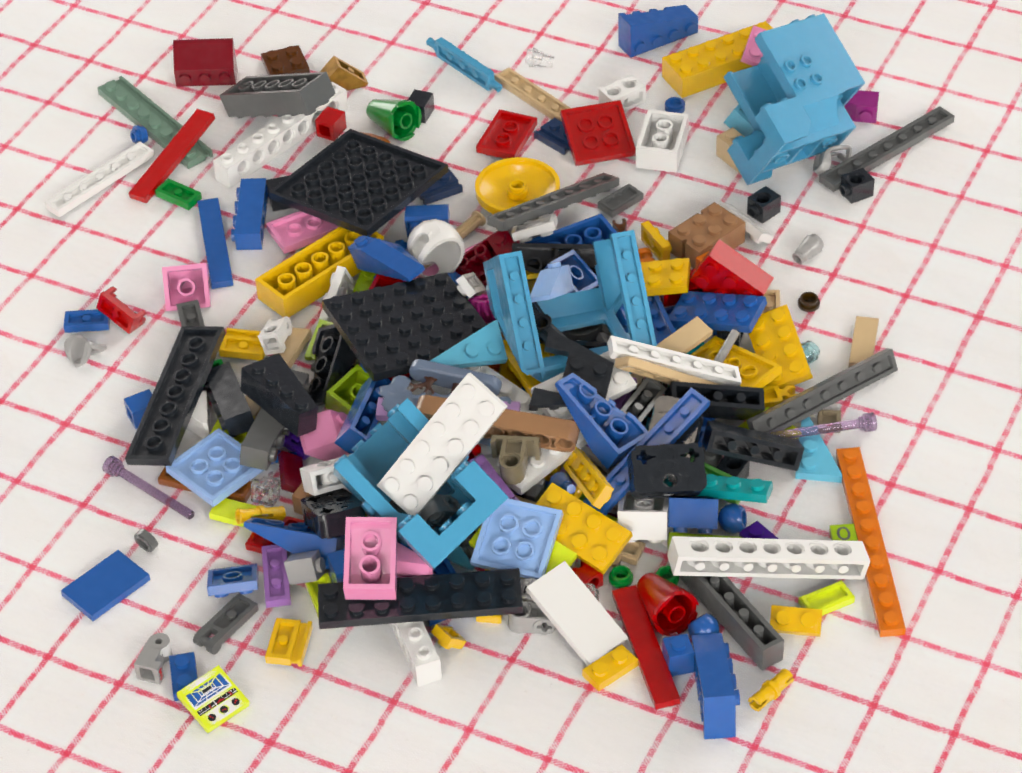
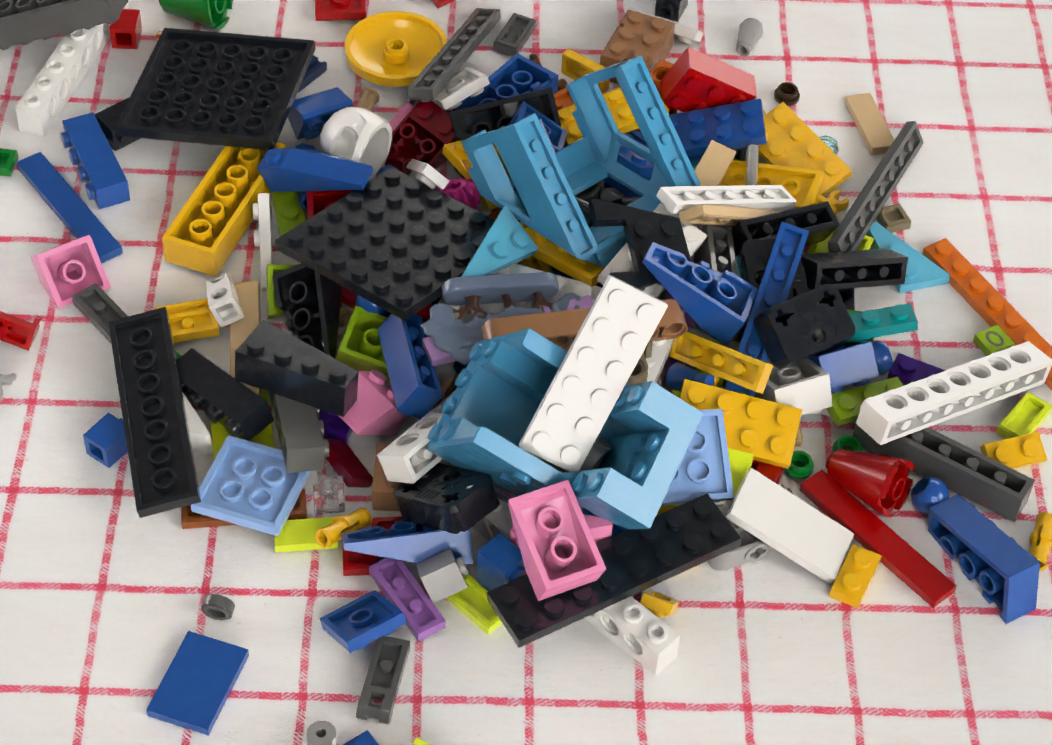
camera: 30 degrees left, 5 degrees up
clear purple piece [102,456,195,520] -> none
yellow plate [265,618,313,667] -> none
bright pink plate [266,211,339,254] -> none
blue brick [662,633,694,677] -> none
clear purple piece [770,412,877,438] -> none

